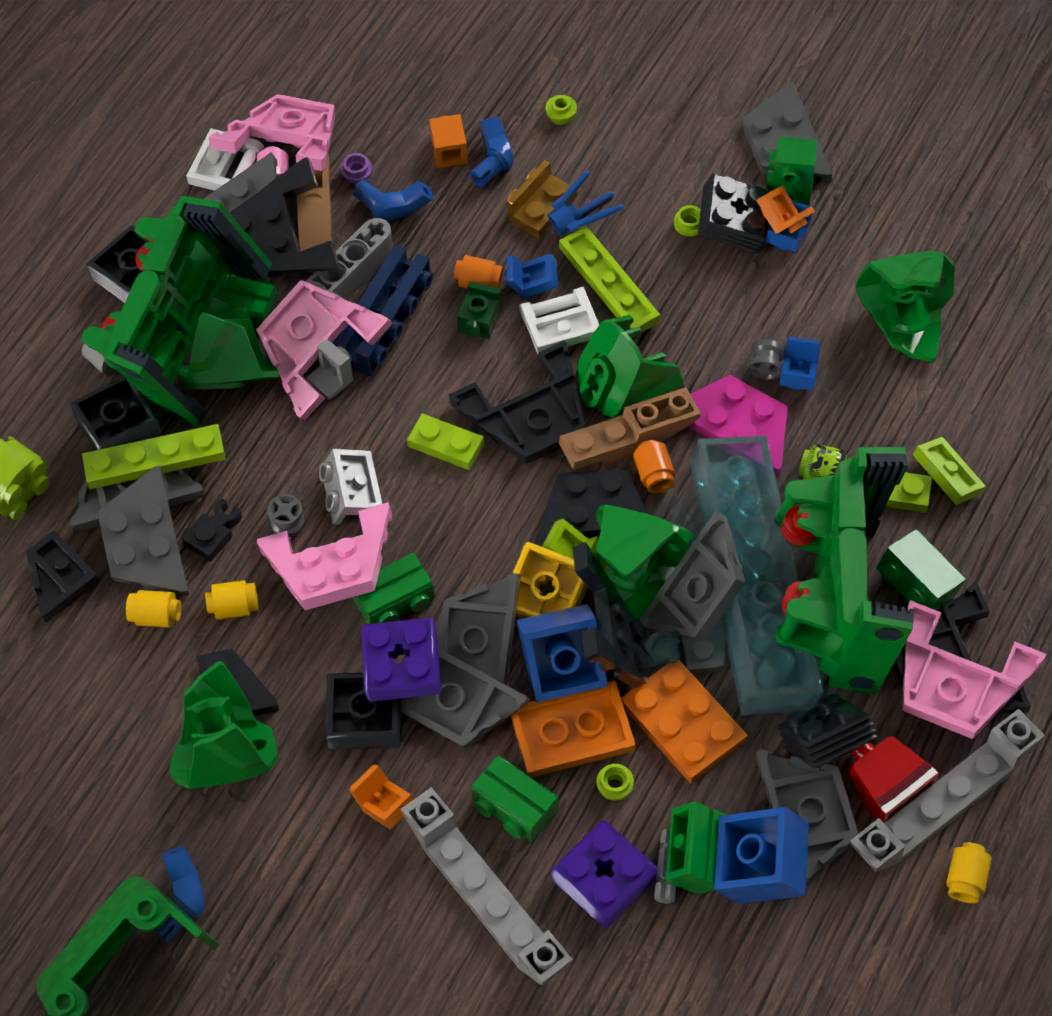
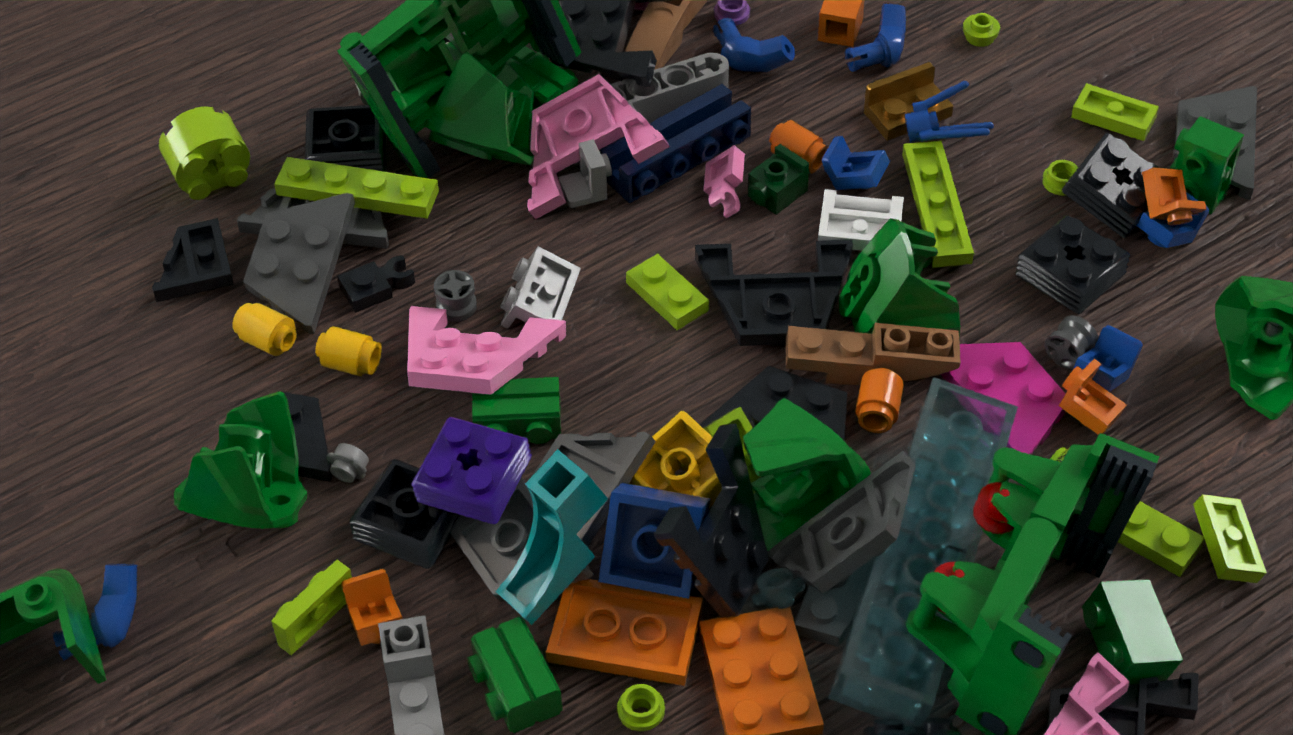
camera: 25 degrees right, 10 degrees down
none -> lime plate [271,560,352,655]
none -> light grey plate [326,443,369,483]
none -> teal arch [495,449,608,625]
none -> bright pink plate [703,145,745,218]
none -> black brick [1015,215,1130,314]
none -> orange bracket [1058,359,1127,435]
none -> lime plate [1071,83,1159,141]

